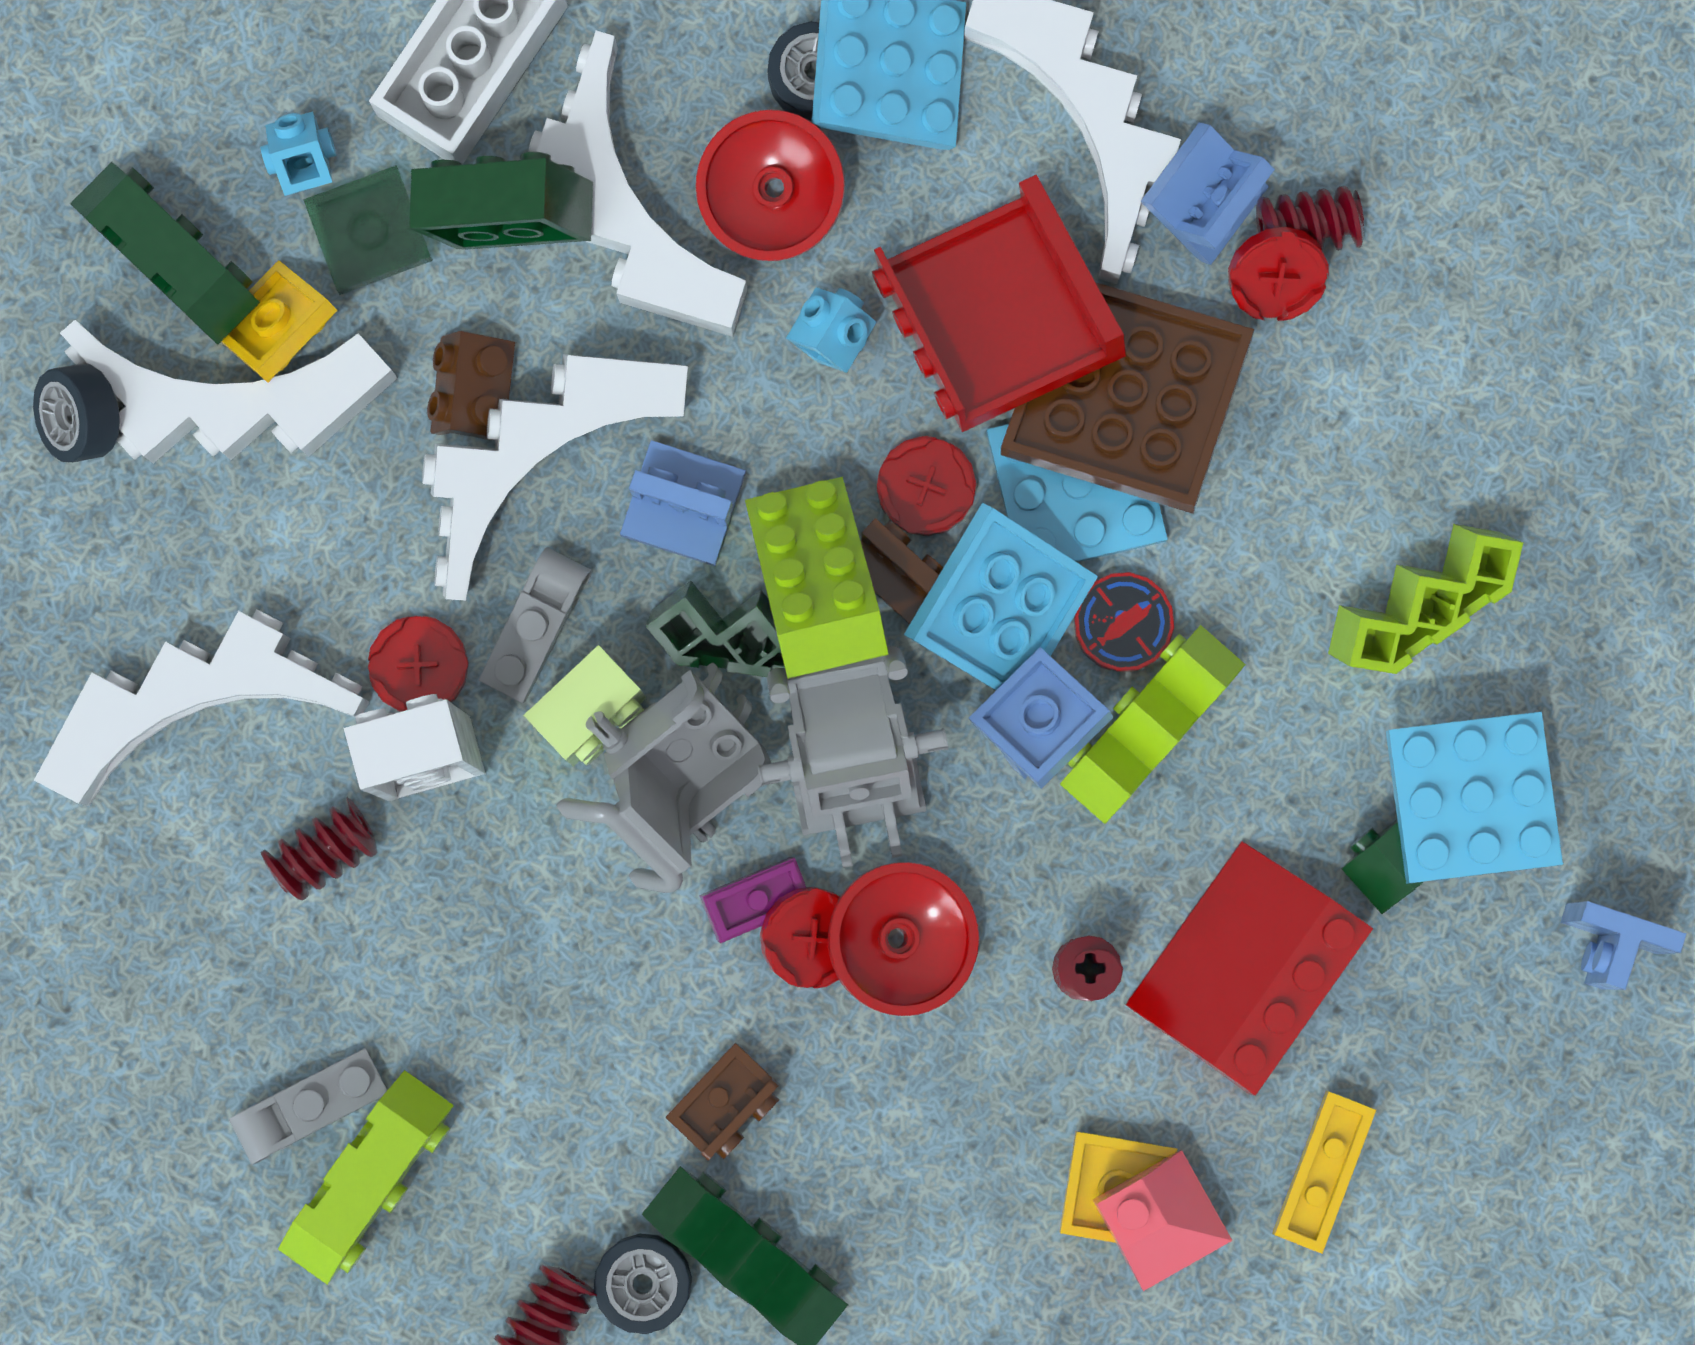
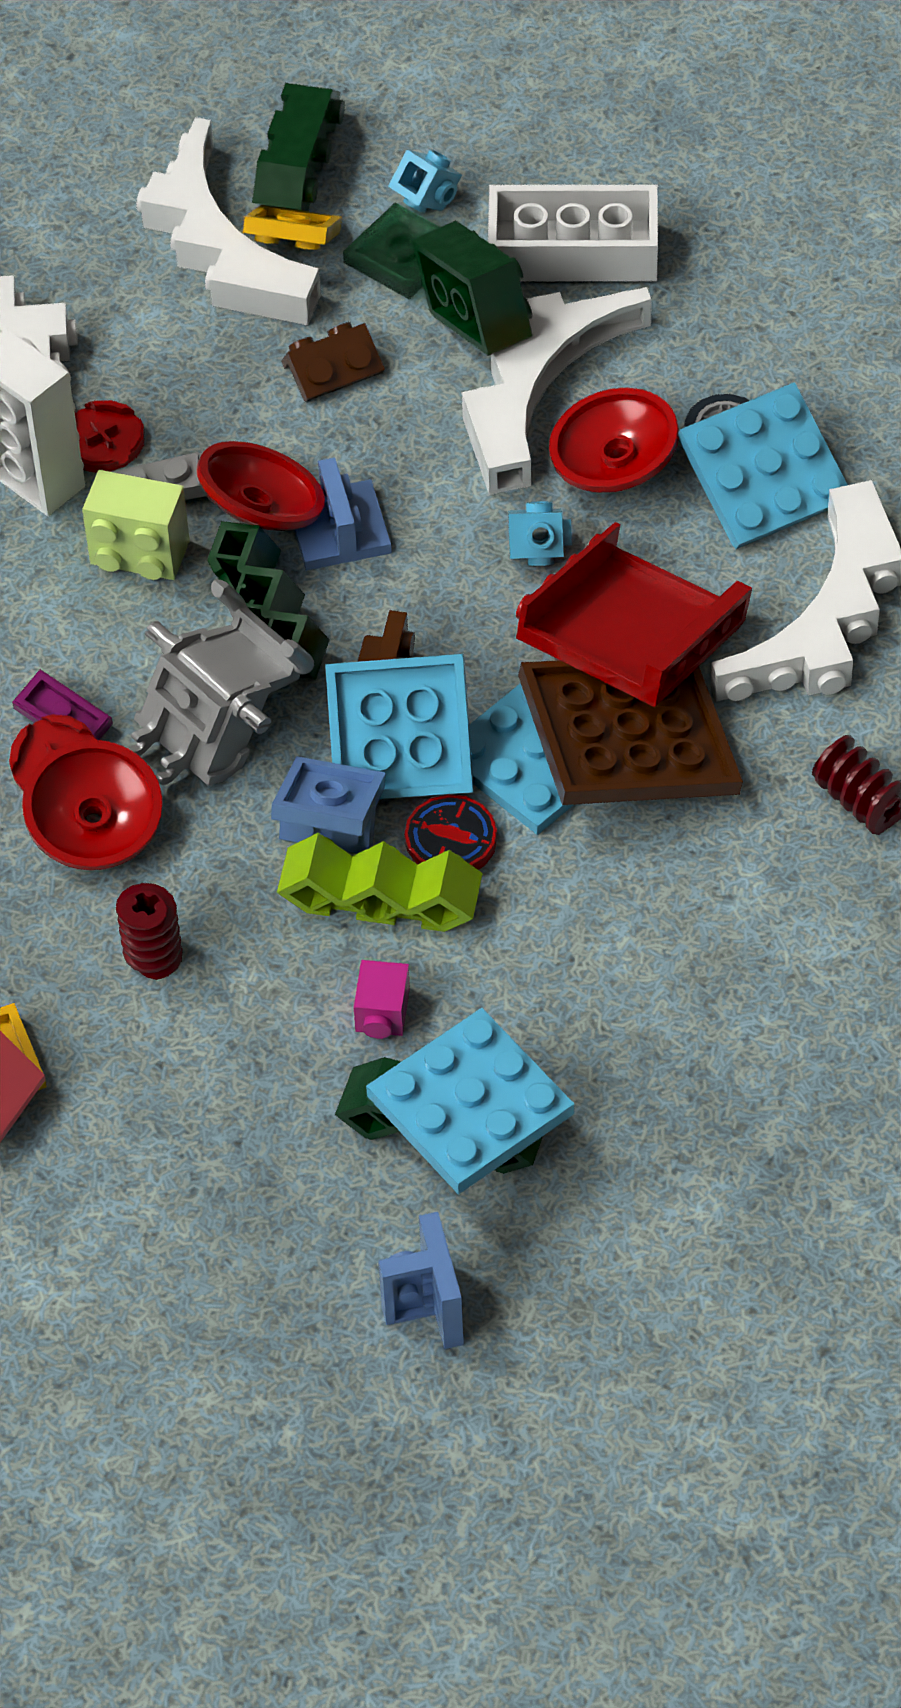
camera: 60 degrees right, 30 degrees down
black wheel [33,364,120,463] -> none
white arch [422,354,688,601] -> none
light grey piece [557,663,771,893] -> none
lime brick [745,476,889,679] -> none
red tile [876,436,976,536] -> none
red slope [1125,841,1373,1096] -> none
medium blue bracket [1141,122,1275,265] -> none
red tile [1228,227,1329,321] -> none
yellow plate [1272,1091,1376,1254] -> none
lime brick [1328,524,1524,674] -> none
none -> red dish [197,441,325,531]
none -> dark pink brick [353,960,410,1039]

